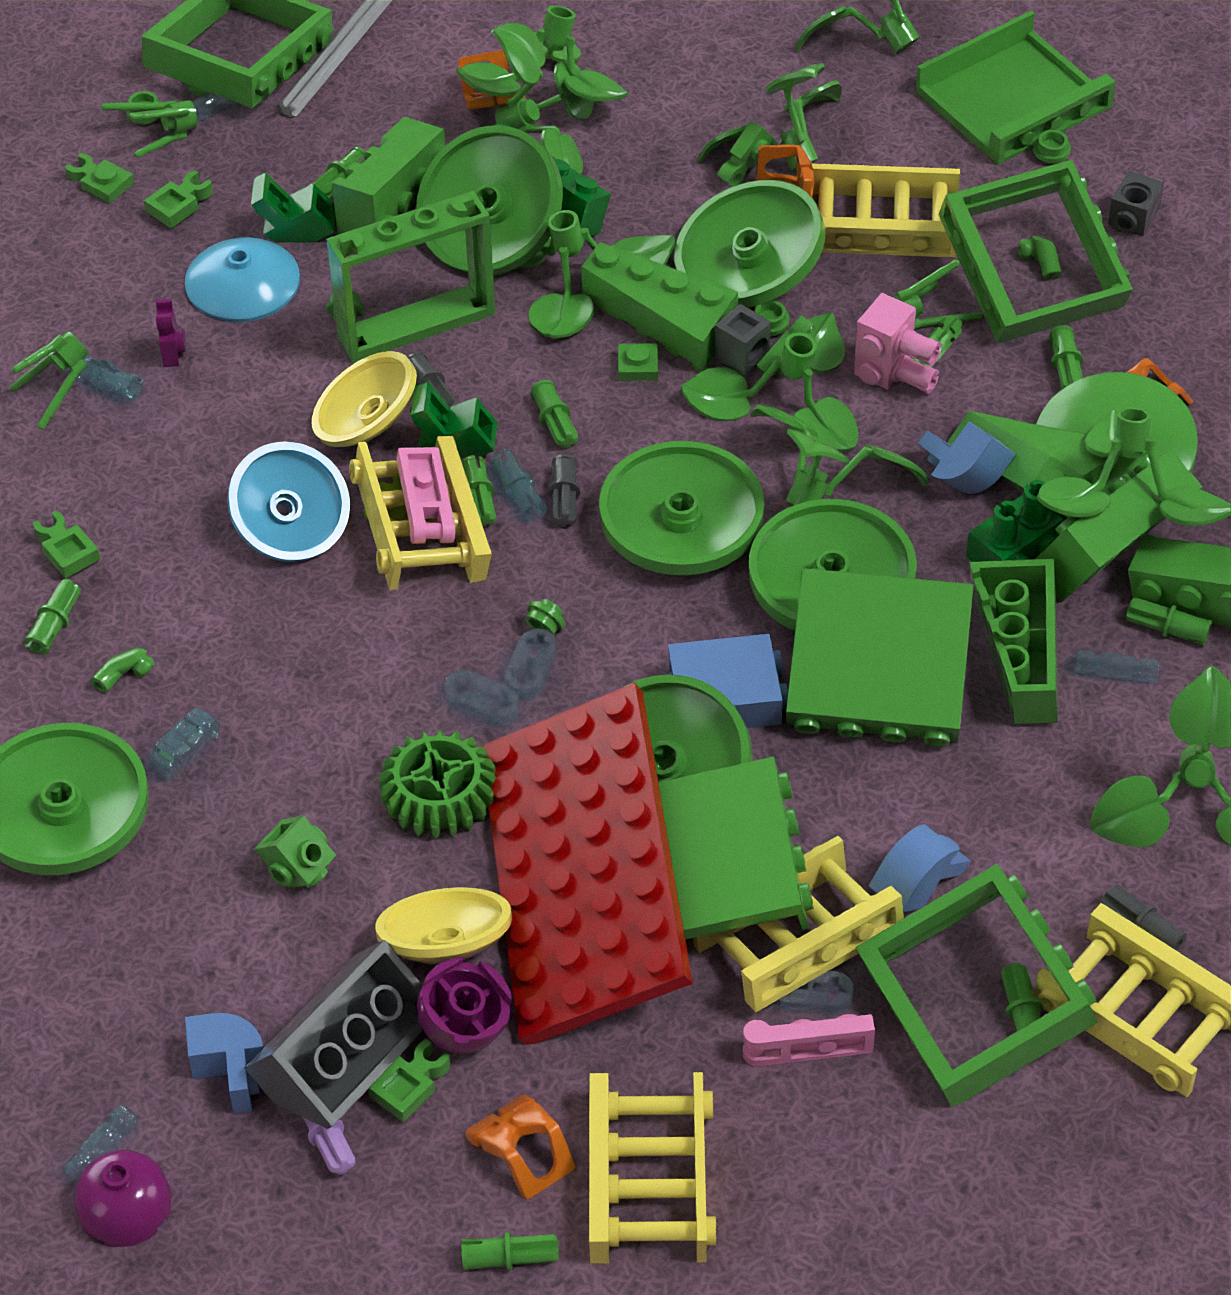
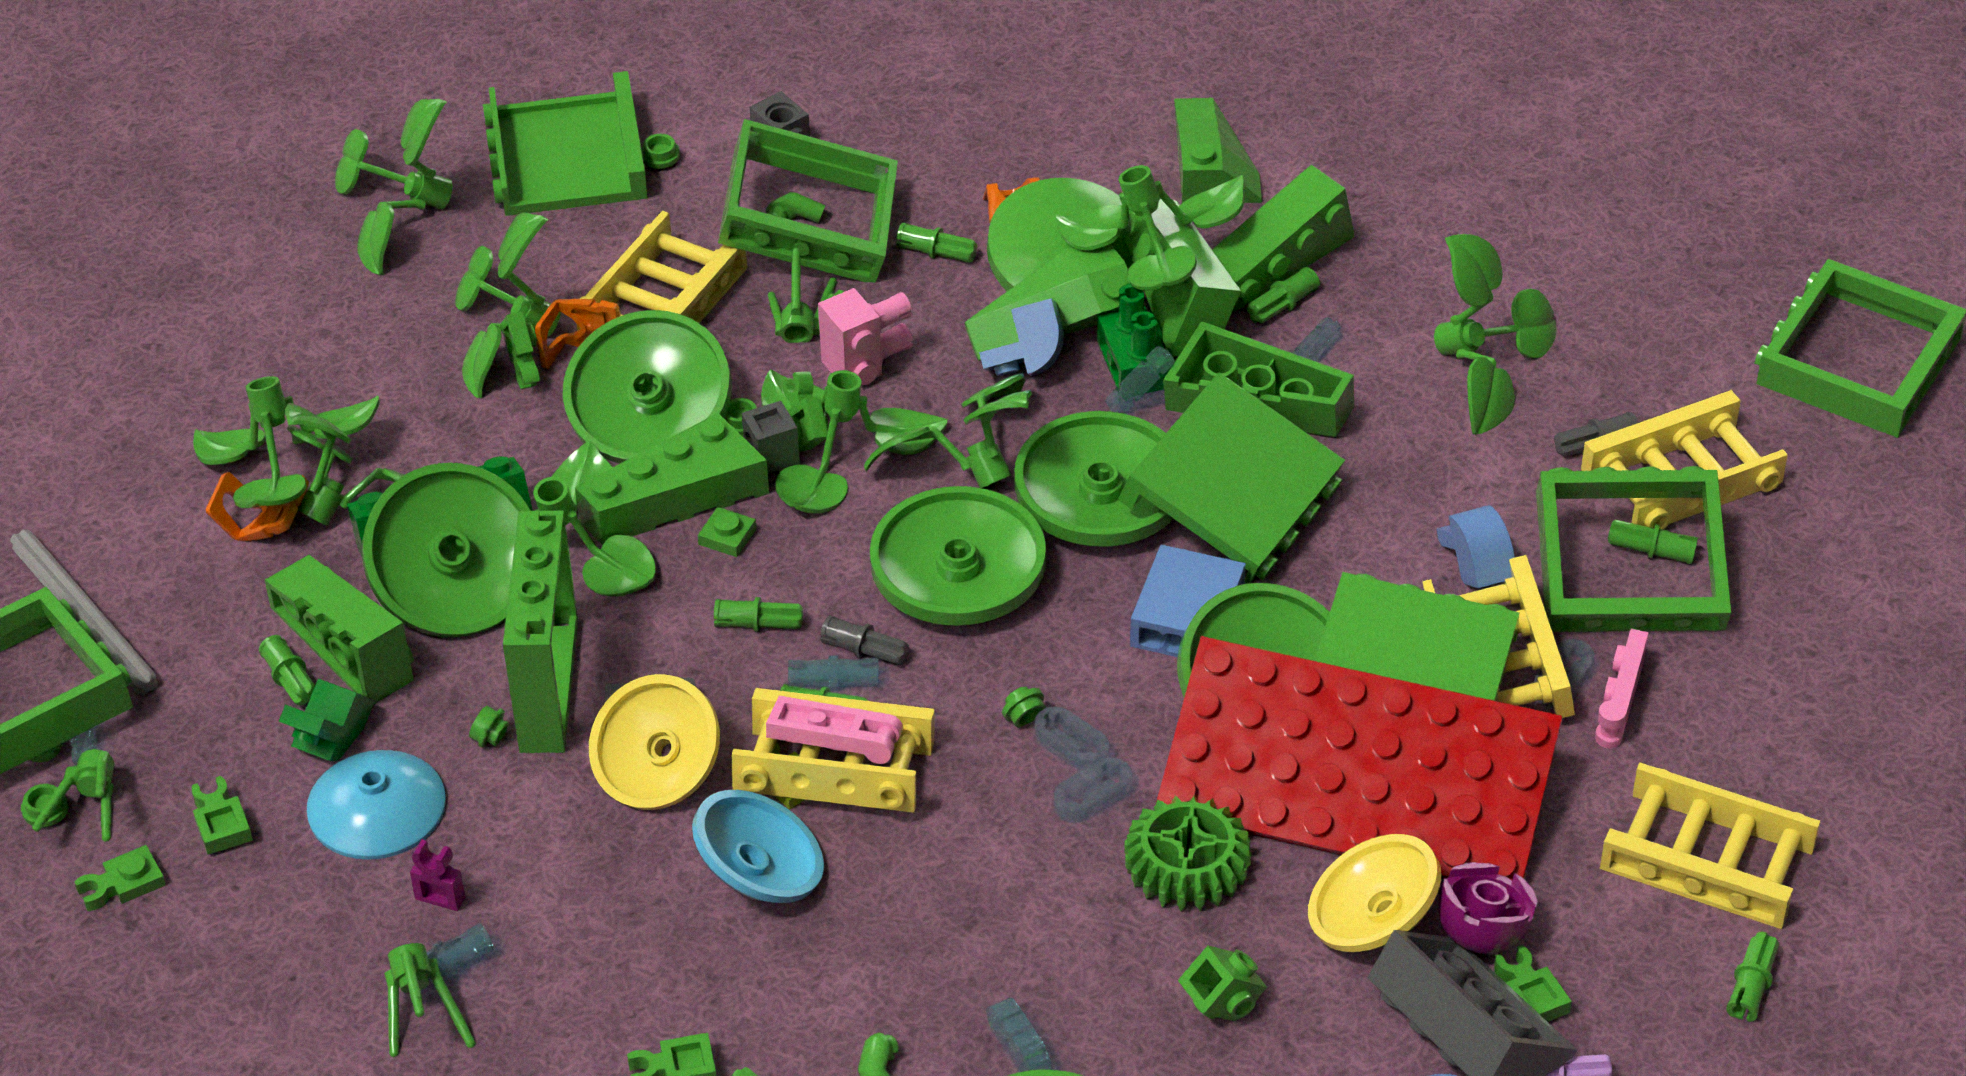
camera: 65 degrees left, 5 degrees down
green brick [410,382,498,459] -> none
orange piece [466,1094,576,1199] -> none
none -> clear light blue axle [1105,346,1175,414]

